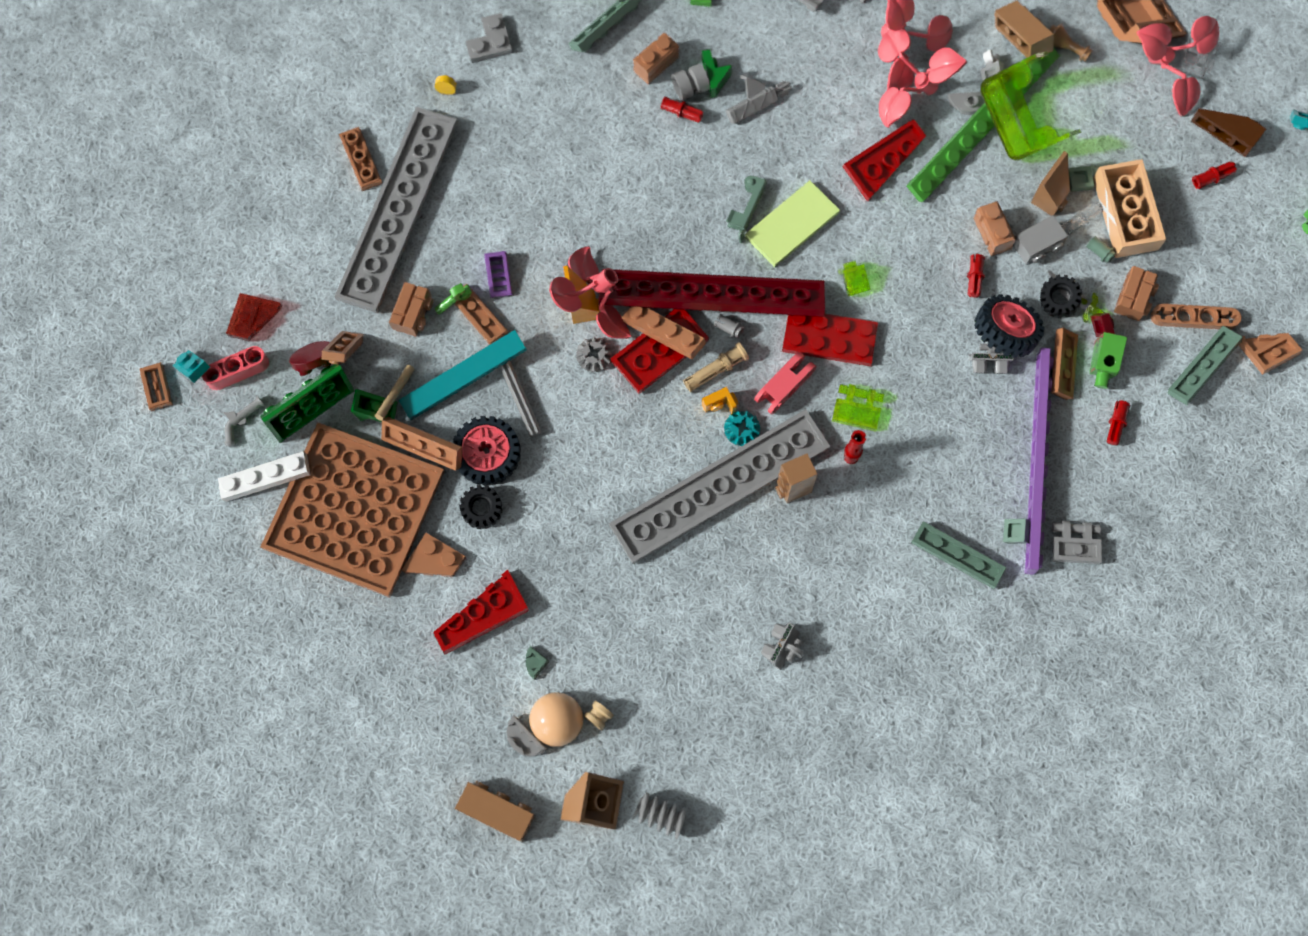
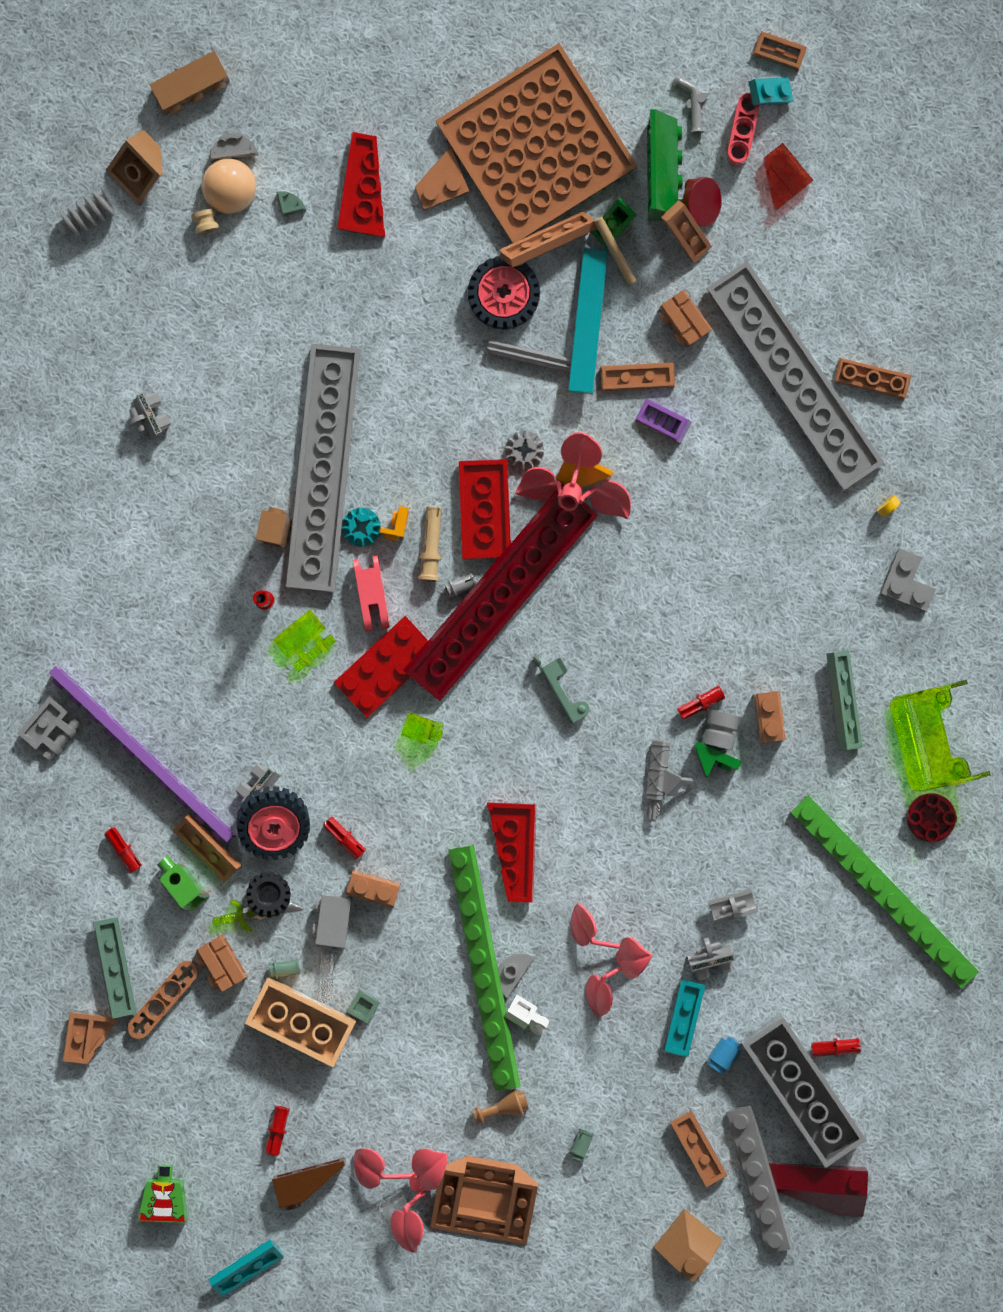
camera: 125 degrees right, 15 degrees up
white plate [218,451,311,502] -> none
bright green bar [435,283,472,315] -> none
black tyre [459,485,503,529] -> none
nougat plate [622,306,706,359] -> none
yellowish green tile [745,180,840,267] -> none
coral plant [878,29,967,128] -> none
sand green plate [911,521,1006,589] -> none
clear neon green windscreen [980,51,1081,161] -> none
medium nougat brick [995,0,1055,62] -> none
plate [1003,519,1030,544] -> none
medium nougat slope [1031,151,1070,216] -> none
dark red plate [1090,313,1115,337] -> none

